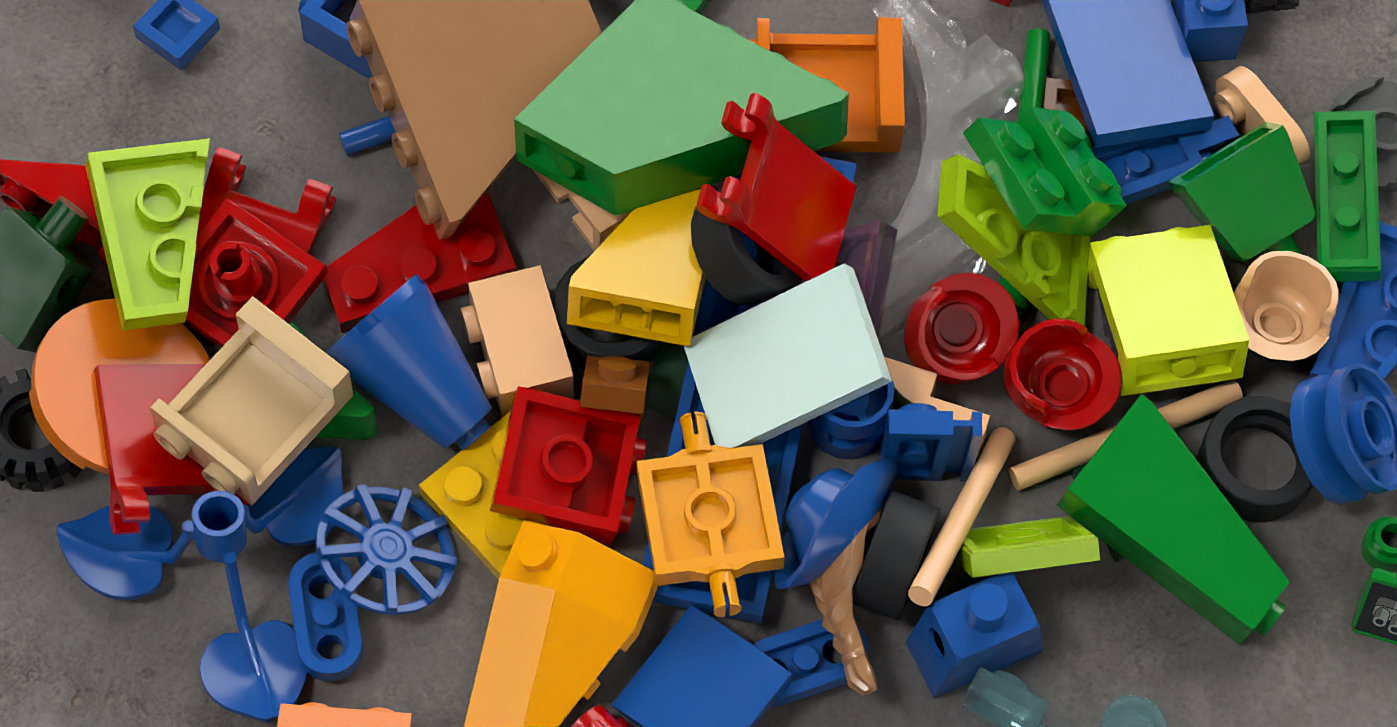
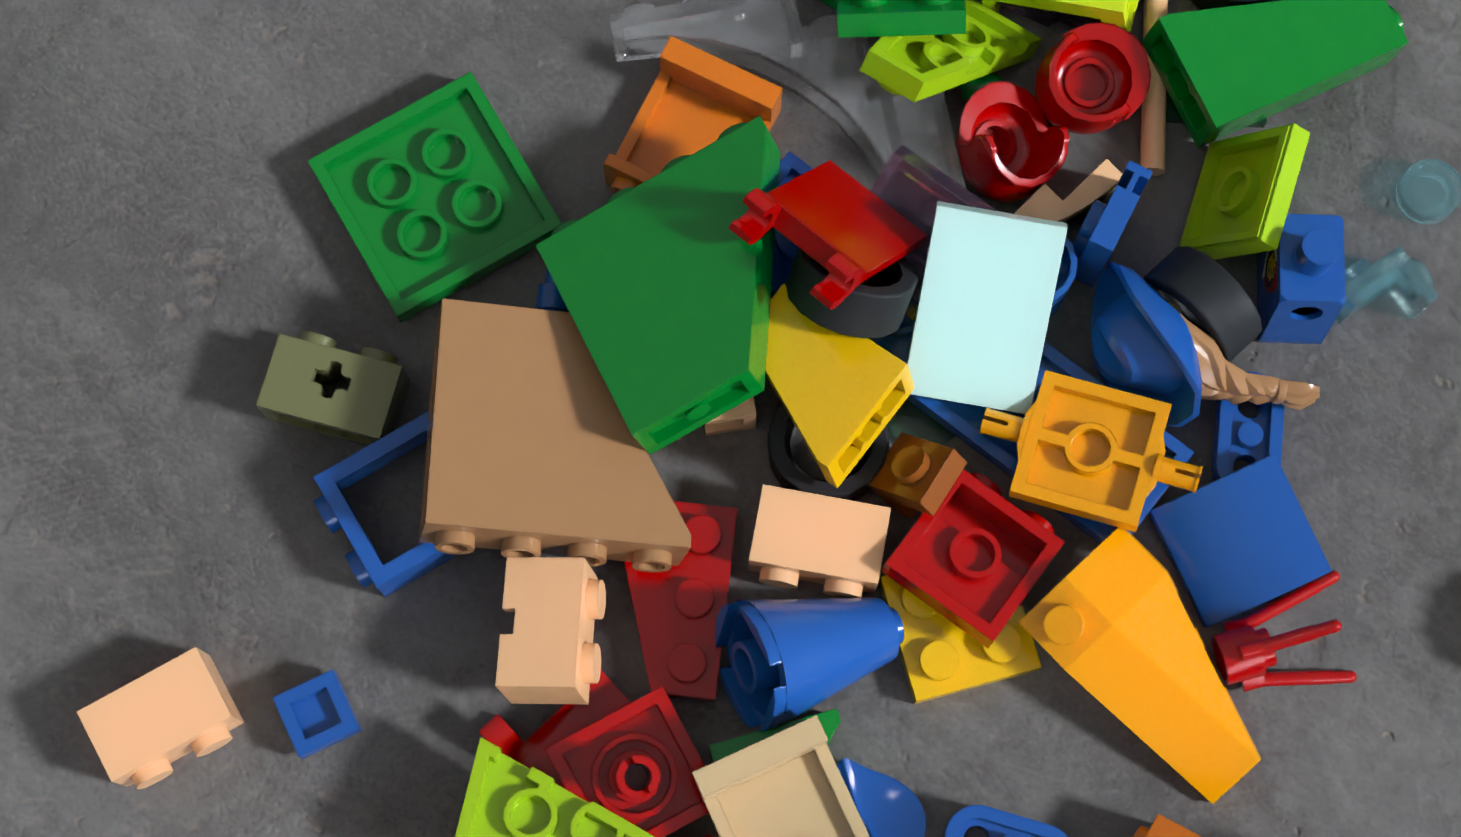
camera: 60 degrees left, 10 degrees up
wheel [315,484,457,615] -> none
light nougat bar [908,427,1016,606] -> none
none -> light nougat brick [495,557,606,705]

